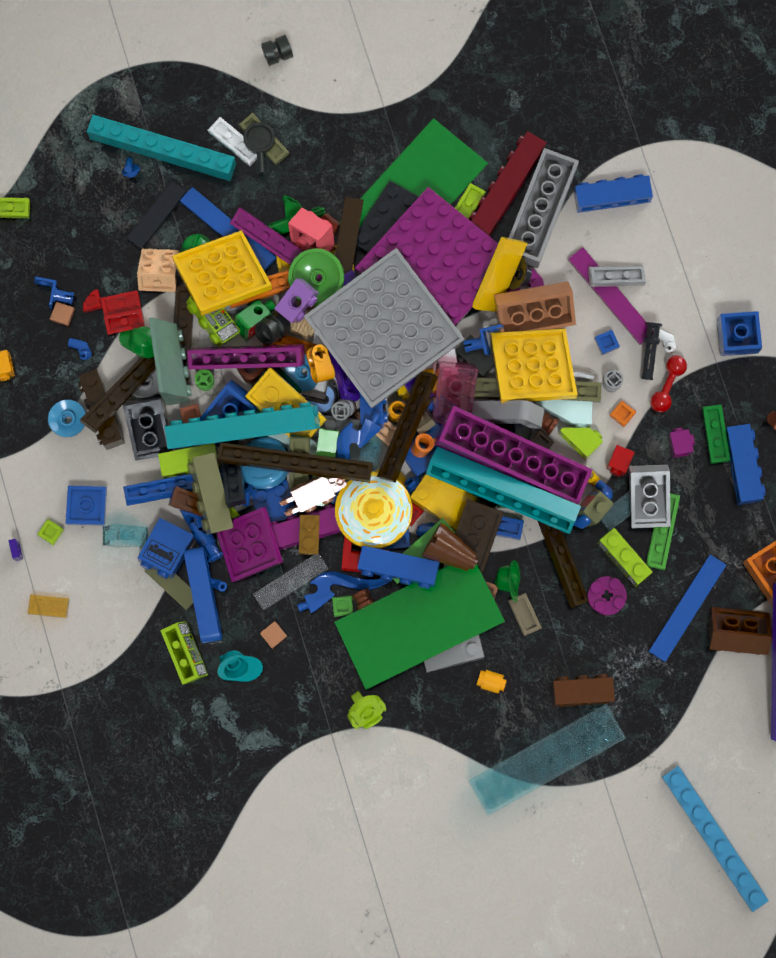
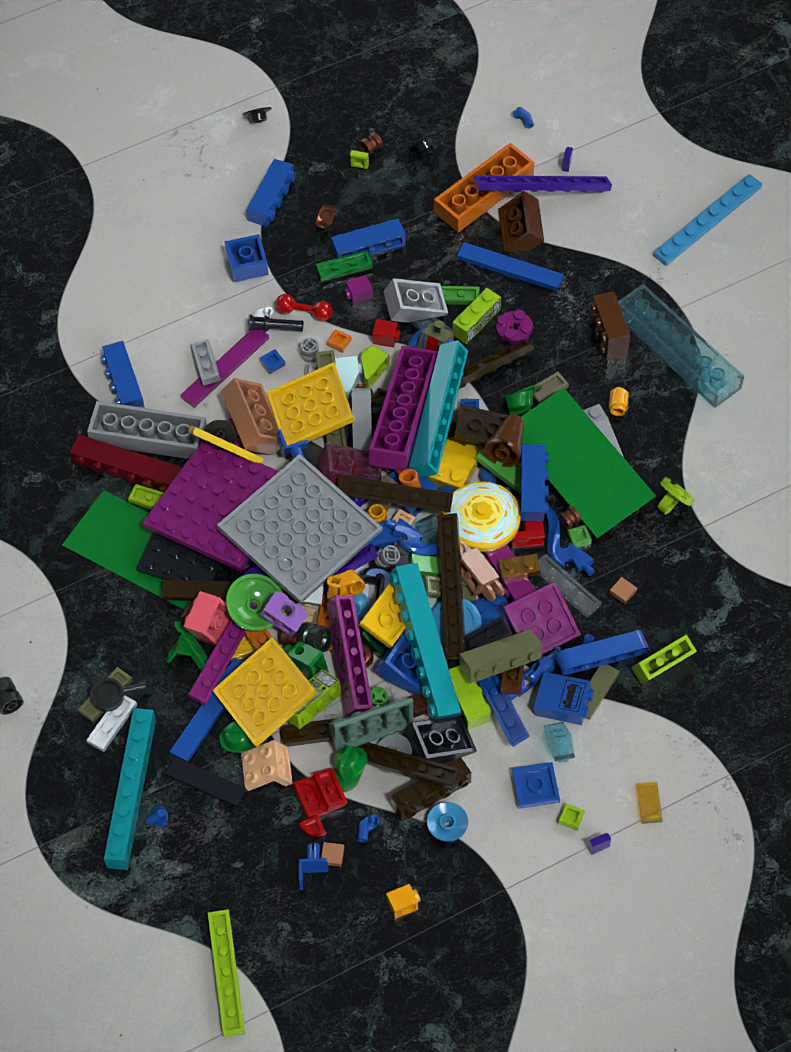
camera: 100 degrees left, 20 degrees down
teal piece [217,650,263,682] -> none

